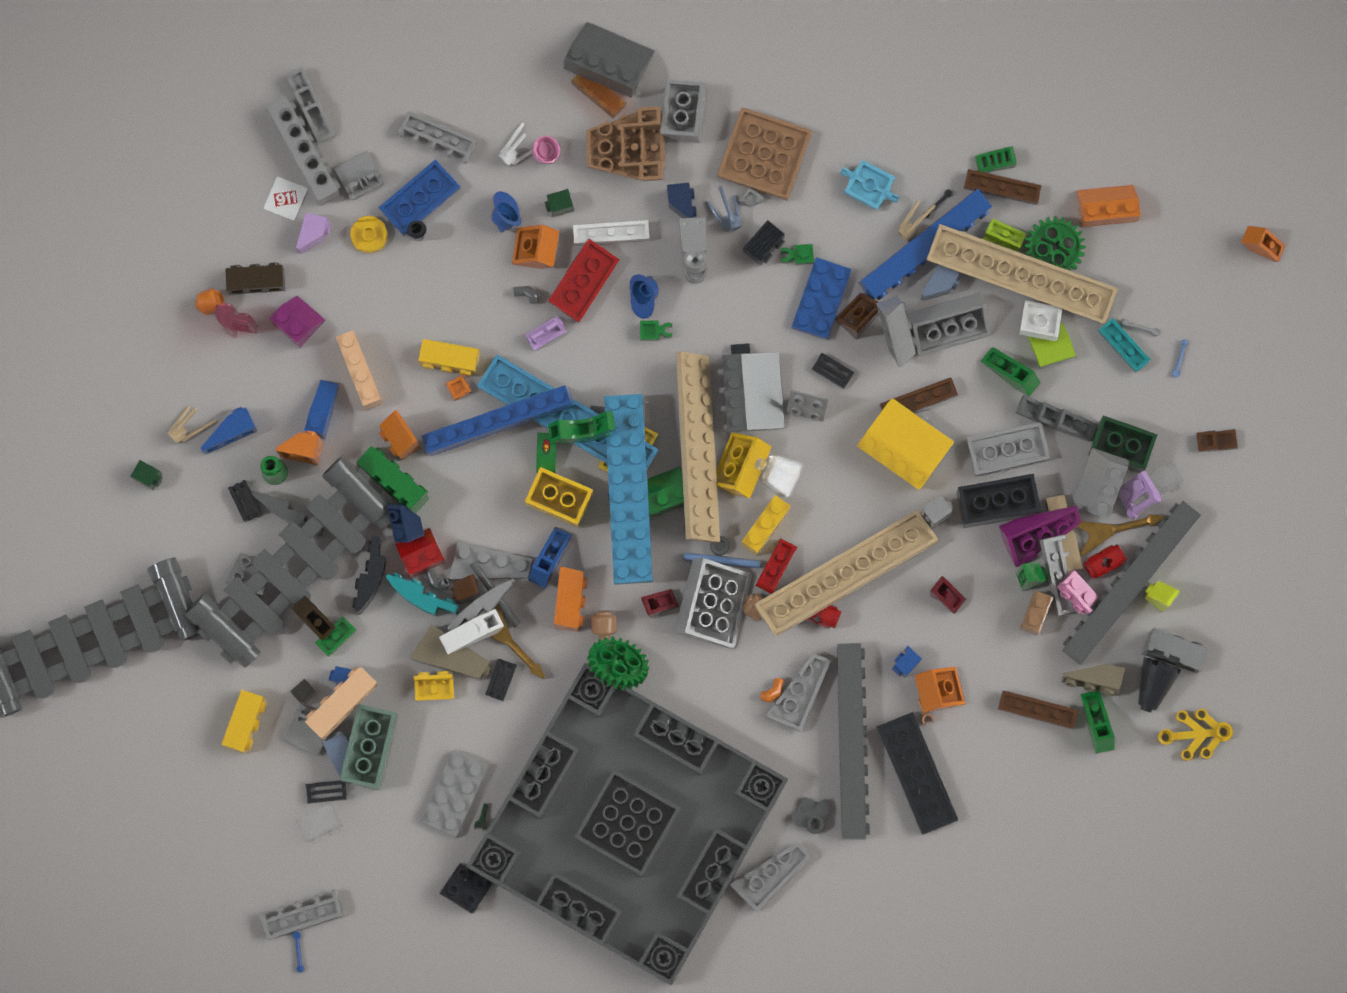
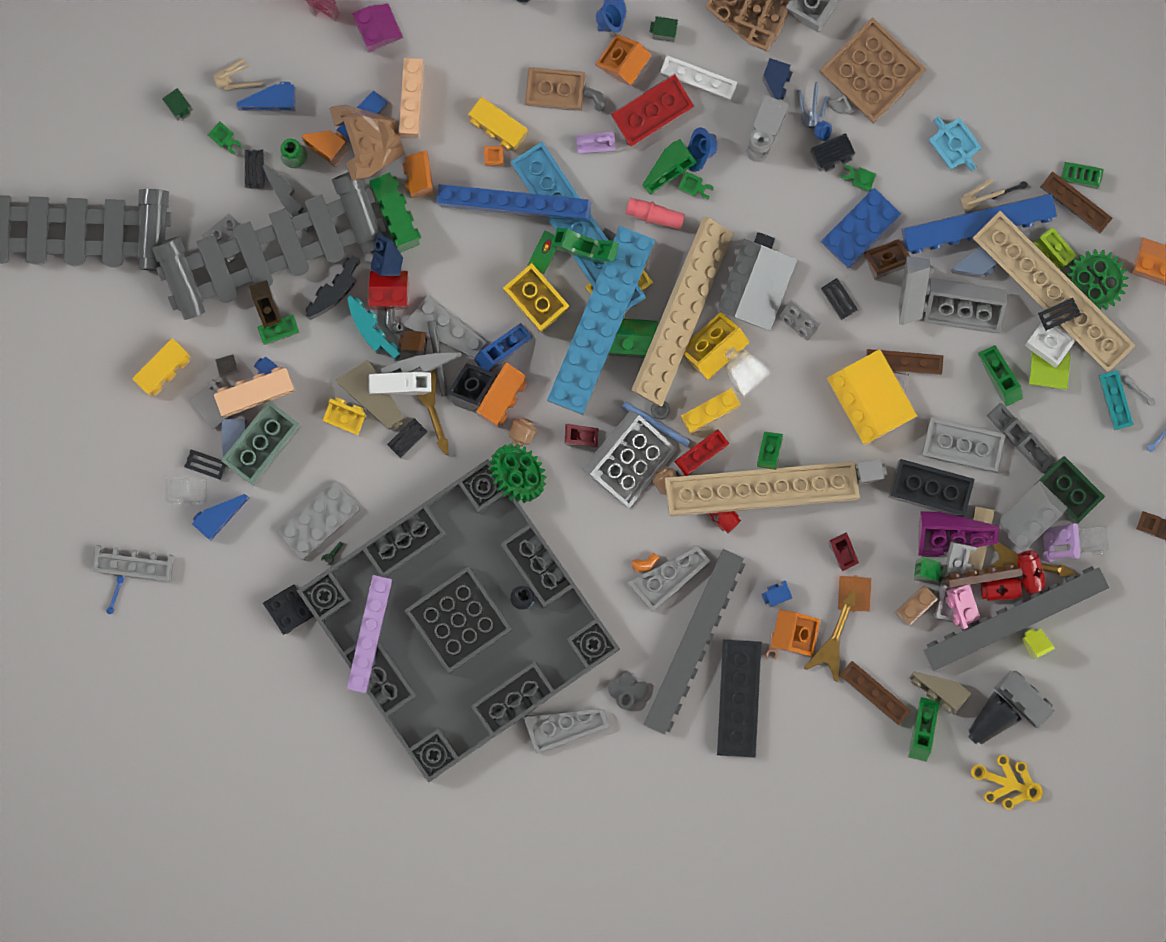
camera: 25 degrees right, 5 degrees up
none -> blue slope [192,494,249,541]
none -> green plate [208,121,242,154]
none -> medium nougat wedge [329,105,405,180]
none -> lavender plate [347,575,392,693]
none -> black slope [447,363,497,411]
none -> black piece [510,586,534,610]
none -> medium nougat tile [525,67,585,111]
none -> coral piece [625,198,685,230]
none -> green slope [642,139,697,195]
none -> green plate [757,431,783,470]
none -> pearl gold piece [804,590,855,682]
none -> blue tile [814,121,832,141]
none -> clear orange piece [837,575,871,613]
none -> reddish brown plate [942,563,1022,588]
none -> red piece [1017,550,1046,593]
none -> black tile [1038,297,1081,331]

